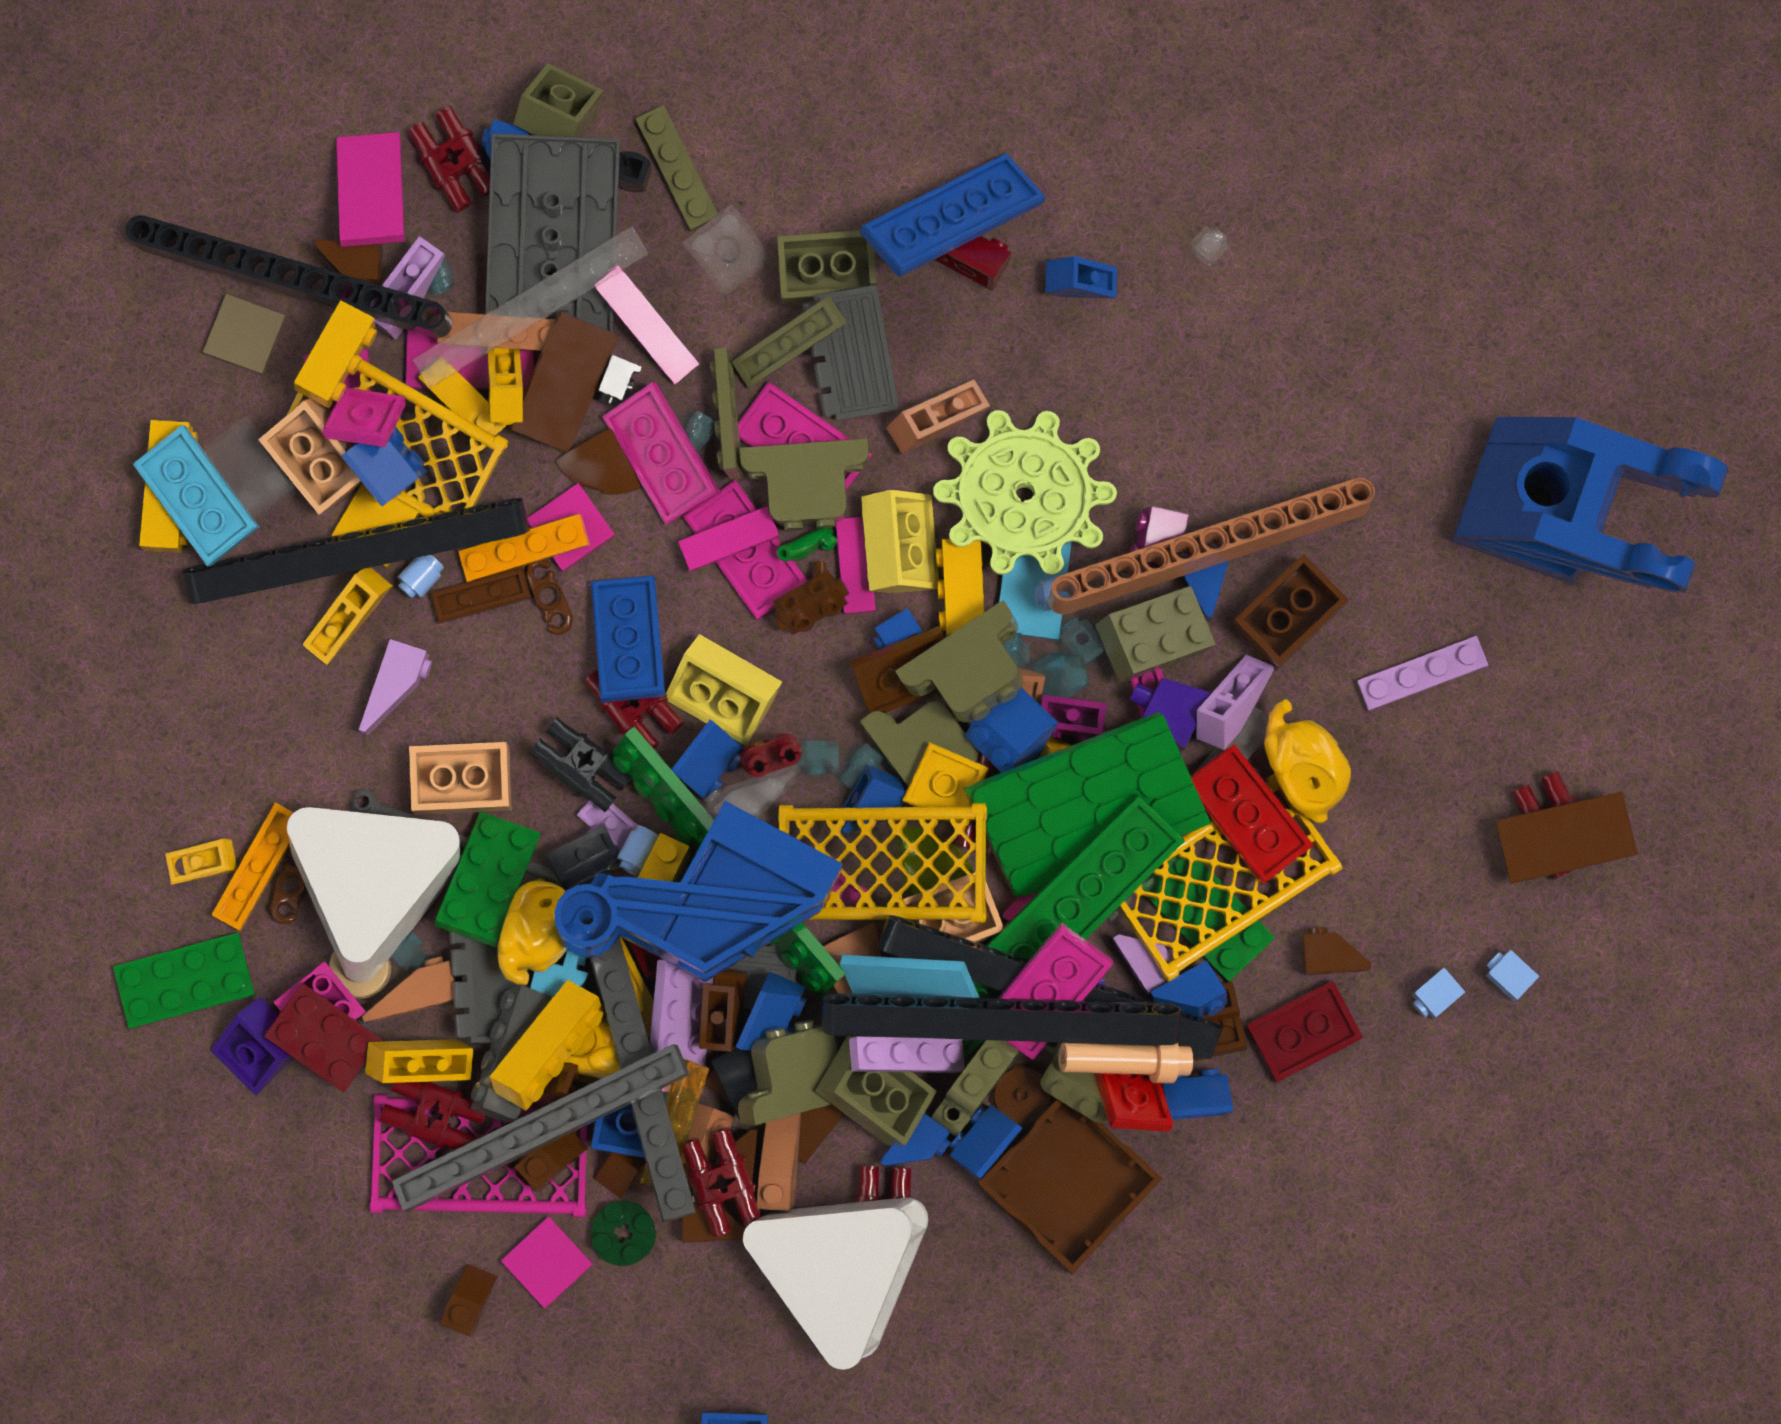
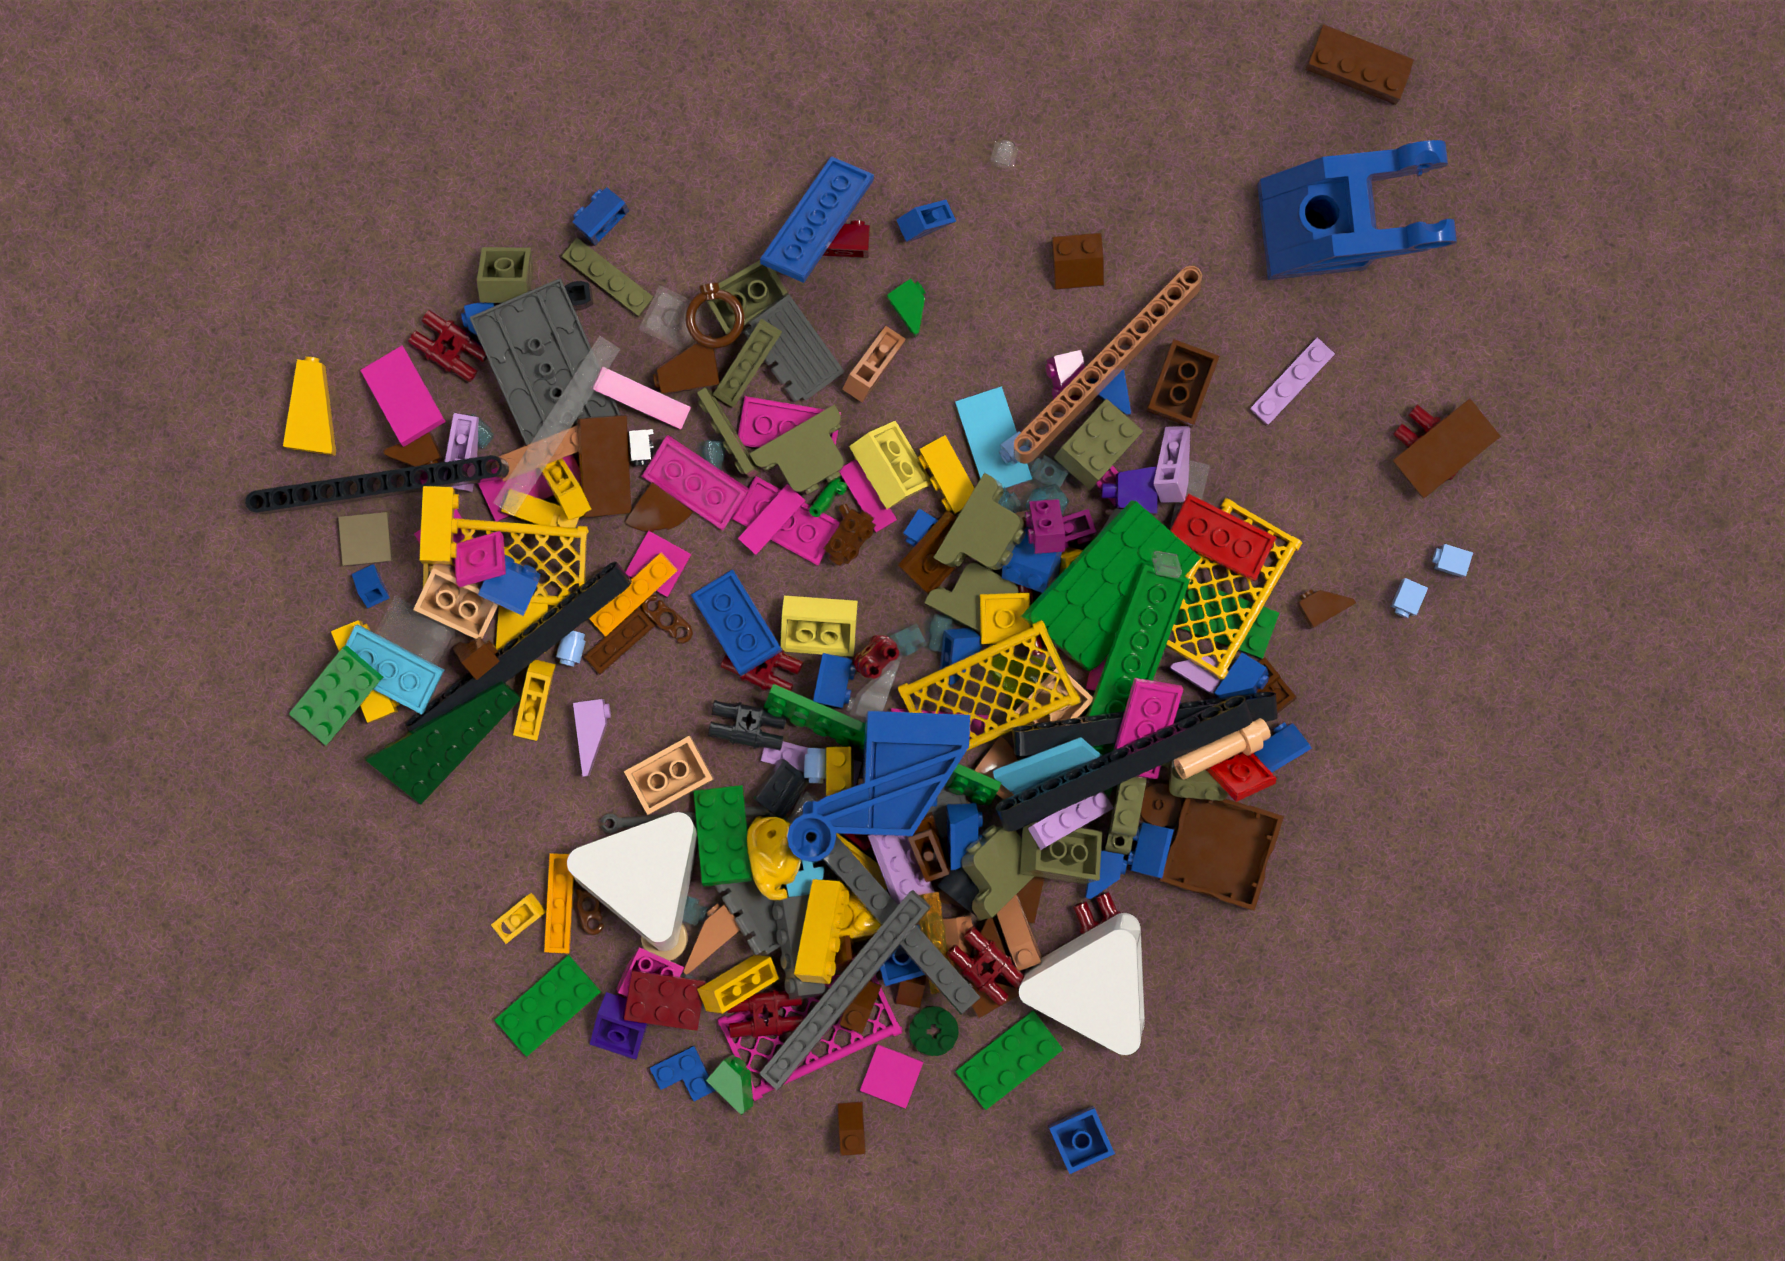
camera: 25 degrees left, 5 degrees up
yellowish green plate [933,410,1117,575] -> none
dark red plate [1246,981,1363,1083] -> none
yellow piece [1264,699,1351,823] -> none
none -> yellow slope [283,356,336,456]
none -> green plate [289,645,384,746]
none -> blue brick [352,564,390,608]
none -> dark green wing [365,681,521,805]
none -> reddish brown arch [453,637,500,680]
none -> blue slope [572,187,629,246]
none -> blue plate [650,1045,716,1101]
none -> reddish brown slope [653,333,720,394]
none -> reddish brown piece [685,283,745,348]
none -> slope [706,1055,754,1115]
none -> green slope [887,278,926,338]
none -> green plate [955,1010,1064,1110]
none -> magenta brick [1025,499,1065,554]
none -> reddish brown slope [1051,233,1104,290]
none -> clear tile [1152,551,1182,578]
none -> reddish brown slope [1305,24,1414,105]

